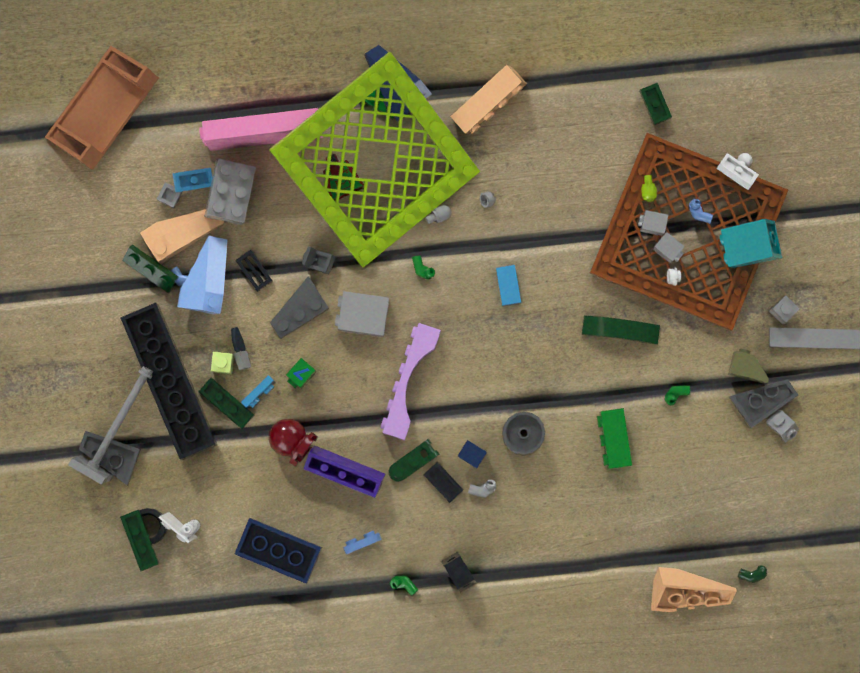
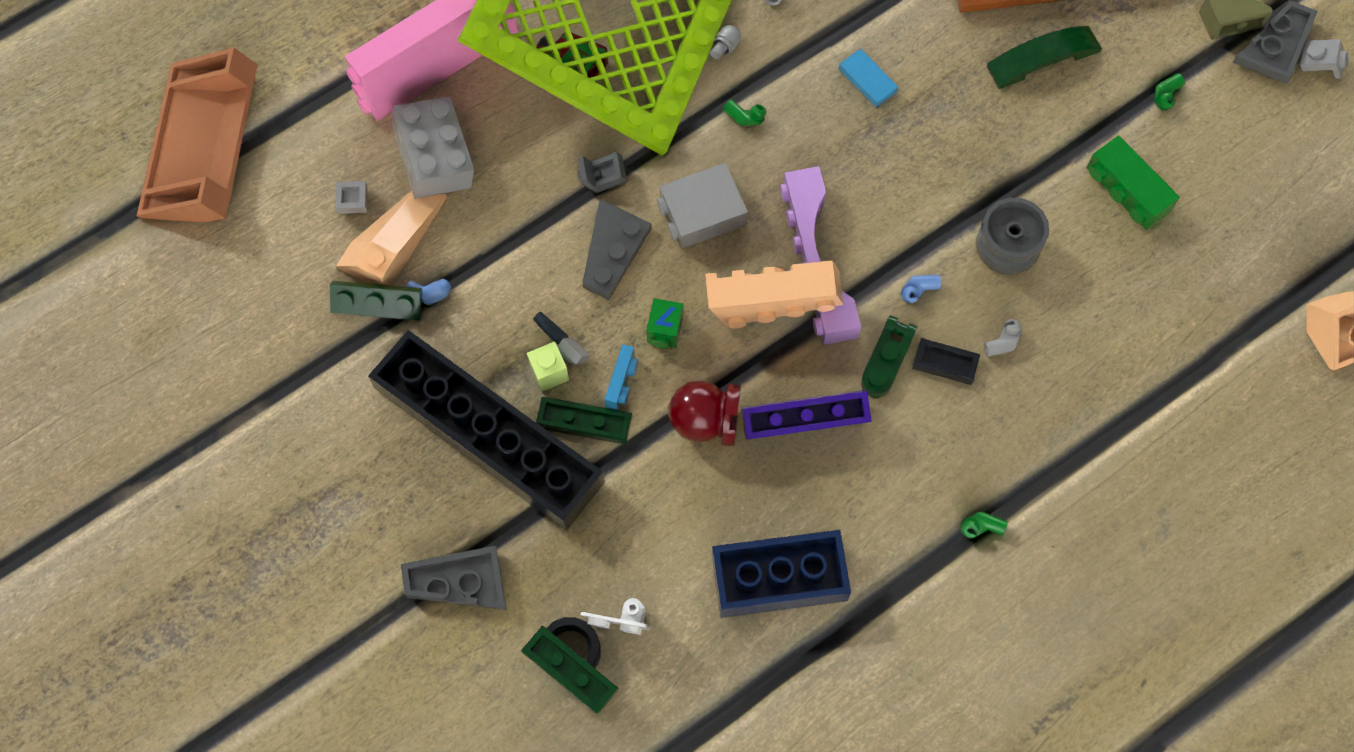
camera: 30 degrees left, 15 degrees down
light grey tile [68,366,153,485] -> none
dark azure plate [172,168,212,192] -> none
light blue wedge [177,236,227,314] -> none
black tile [235,250,273,292] -> none
medium blue plate [343,531,382,554] -> none
black torso [441,551,476,593] -> none
dark blue panel [458,440,487,469] -> none
none -> light nougat wedge [705,260,844,328]
none -> medium blue arm [901,275,941,303]

